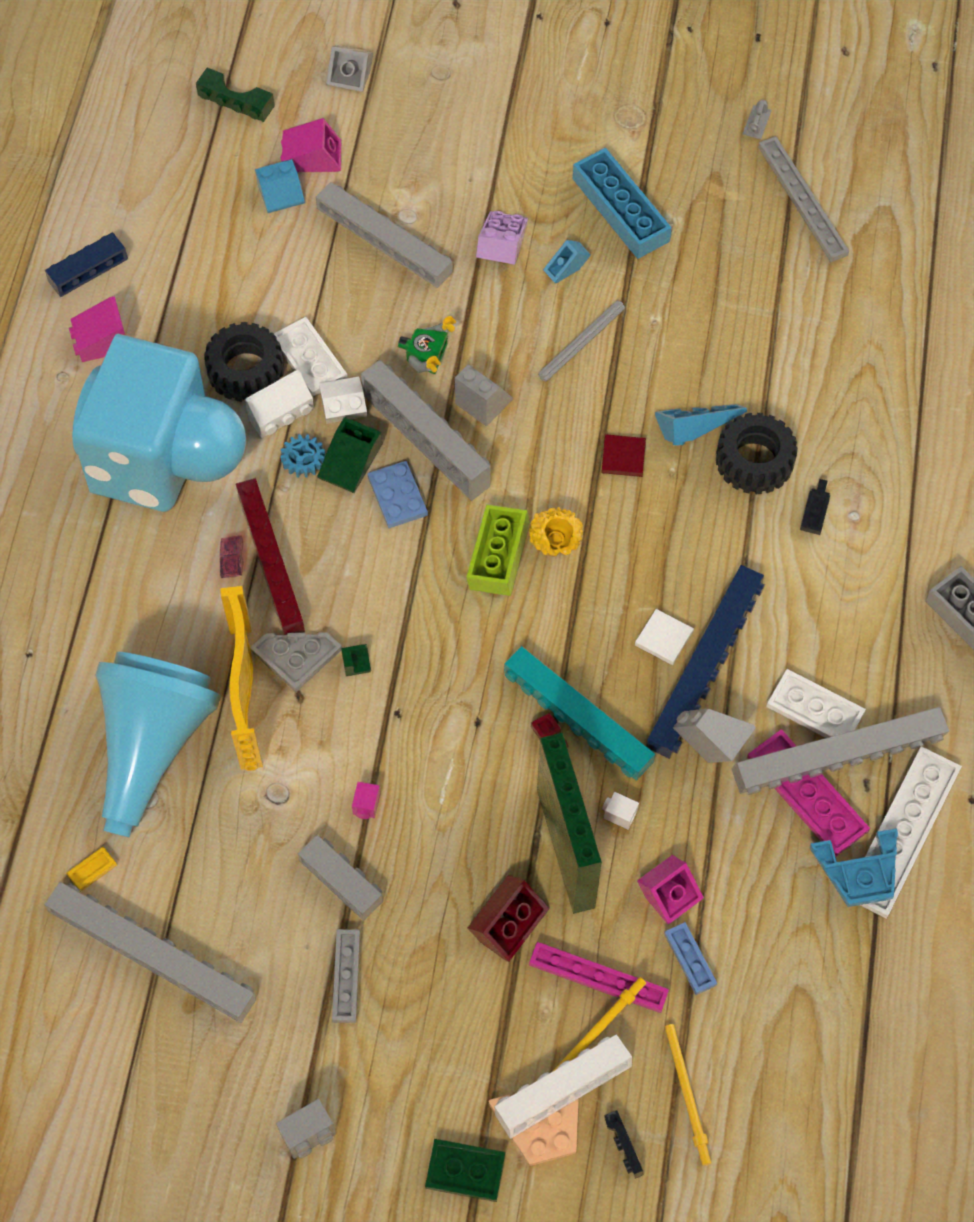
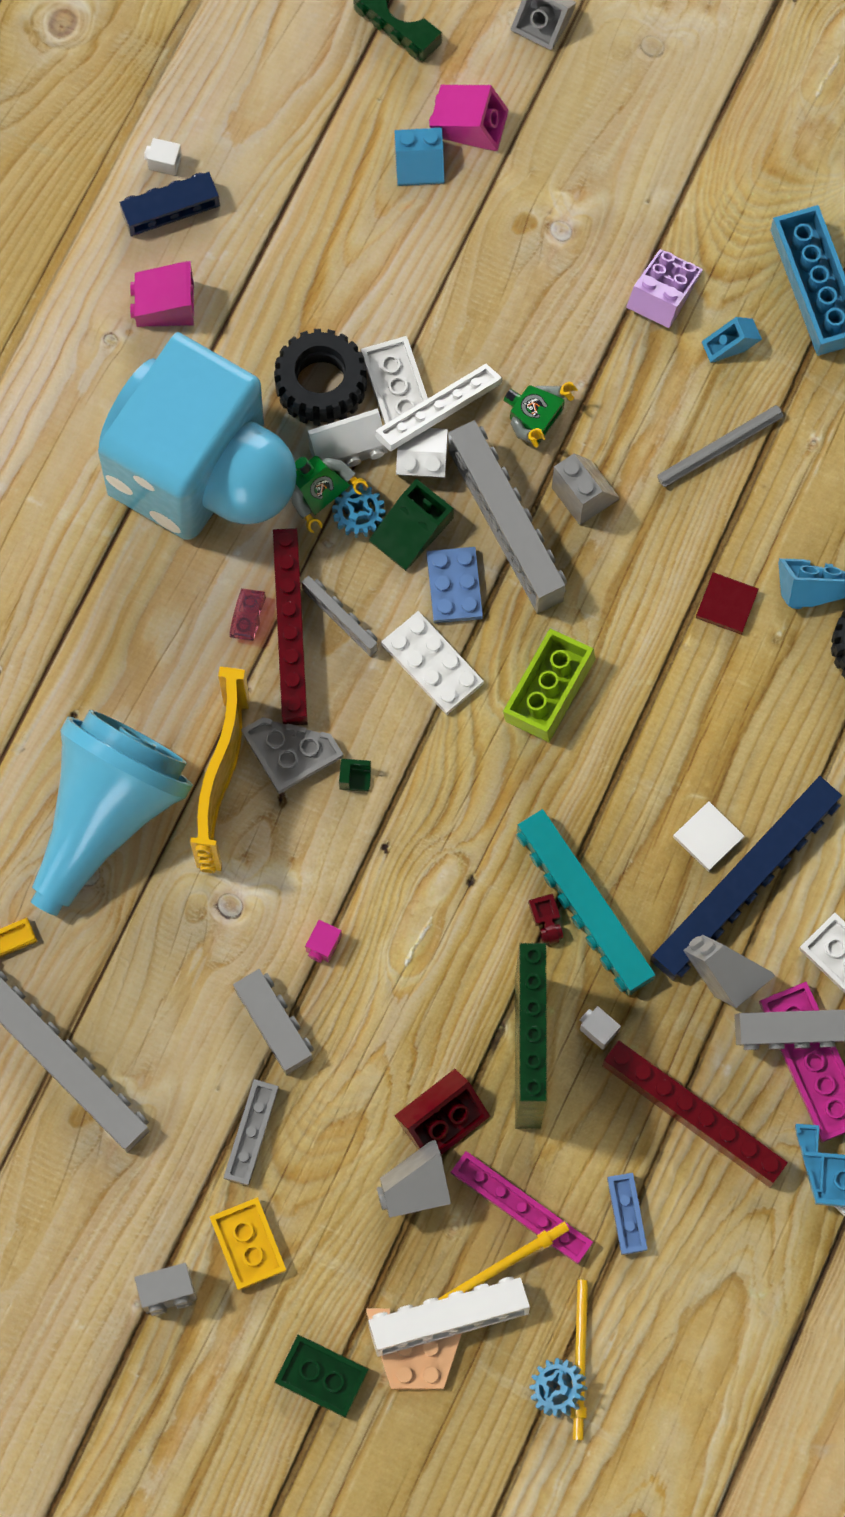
camera: 15 degrees right, 10 degrees up
light grey brick [316,182,452,288] -> none
yellow hair [529,507,583,556] -> none
black hinge [604,1110,644,1179] -> none
dark pink slope [637,855,704,925] -> none
none -> white brick [144,138,182,176]
none -> yellow plate [210,1197,287,1291]
none -> torso [291,456,368,533]
none -> light grey plate [302,576,377,657]
none -> white plate [375,364,502,452]
none -> light grey slope [377,1140,451,1218]
none -> white plate [381,611,484,715]
none -> dark azure gear [529,1358,587,1418]
none -> dark red brick [602,1040,788,1188]

